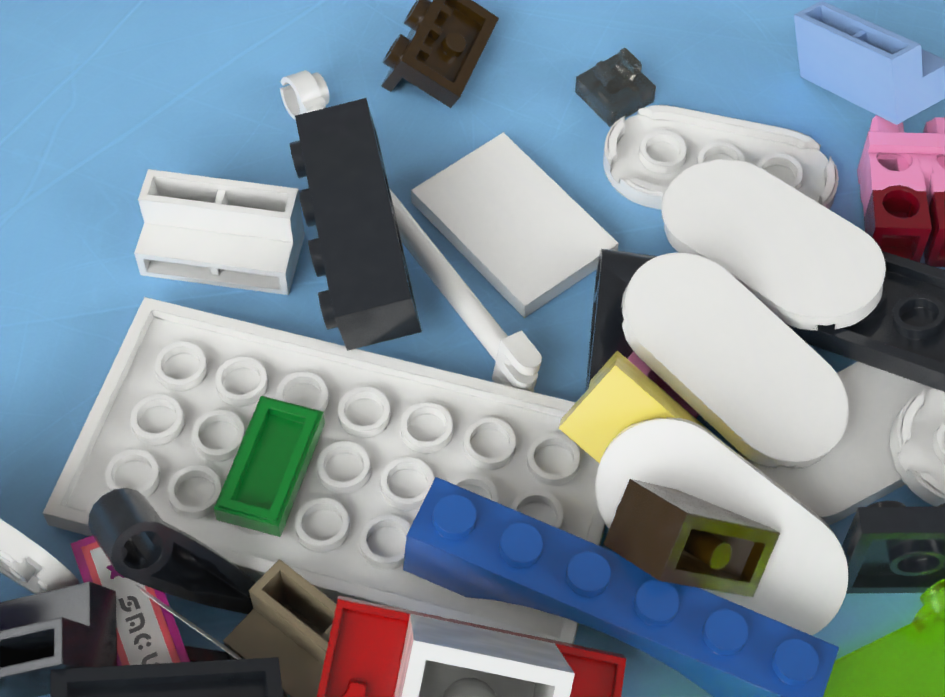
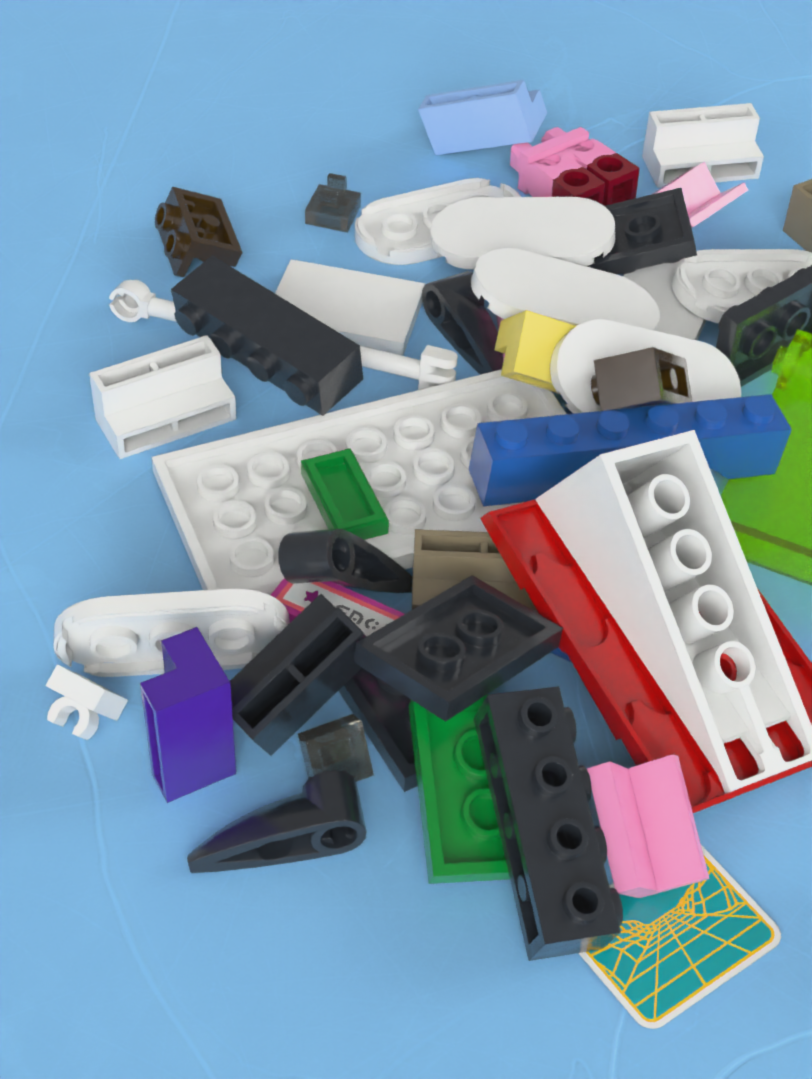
camera: 40 degrees left, 10 degrees down
white sticker [136,584,242,659] -> none

